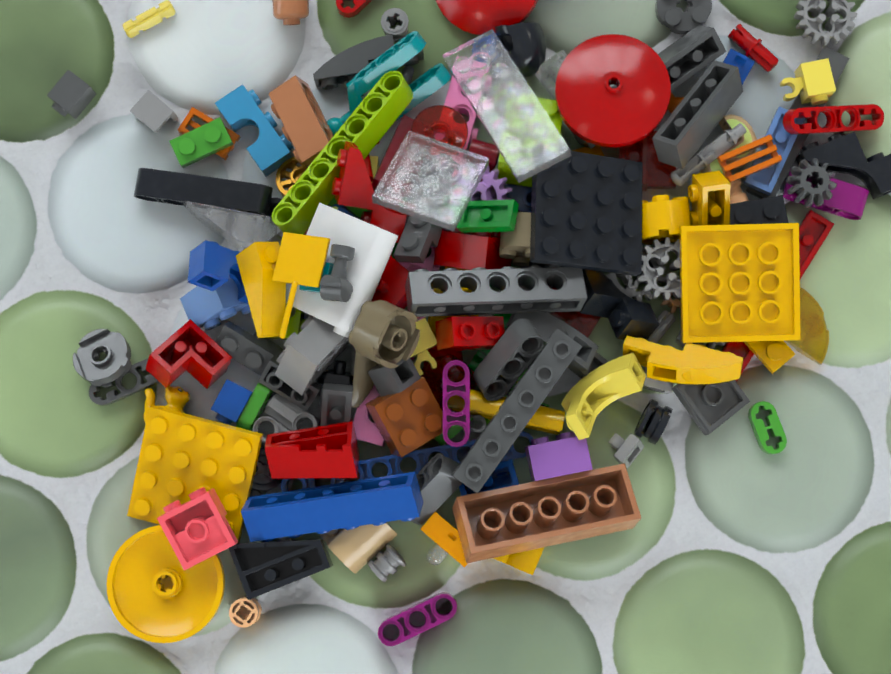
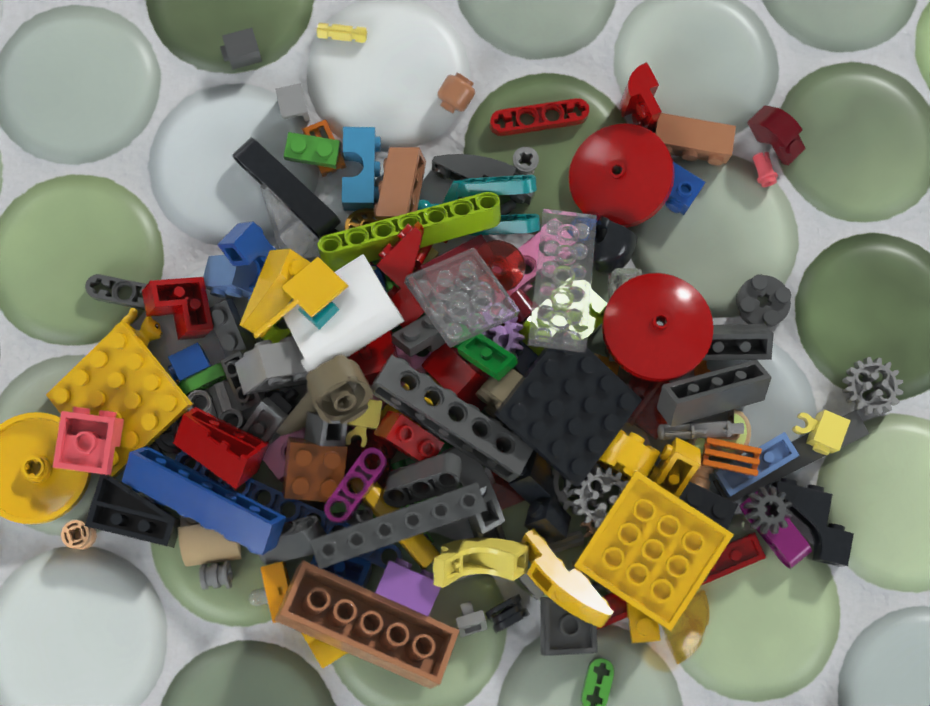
camera: 25 degrees right, 5 degrees down
plate [73,329,132,386] -> none
dark grey leg [319,244,355,302] -> none
magenta beam [378,592,457,646] -> none
blue tile [723,49,755,85] -> none
red axle [728,24,779,72] -> none
red beam [783,104,884,135] -> none

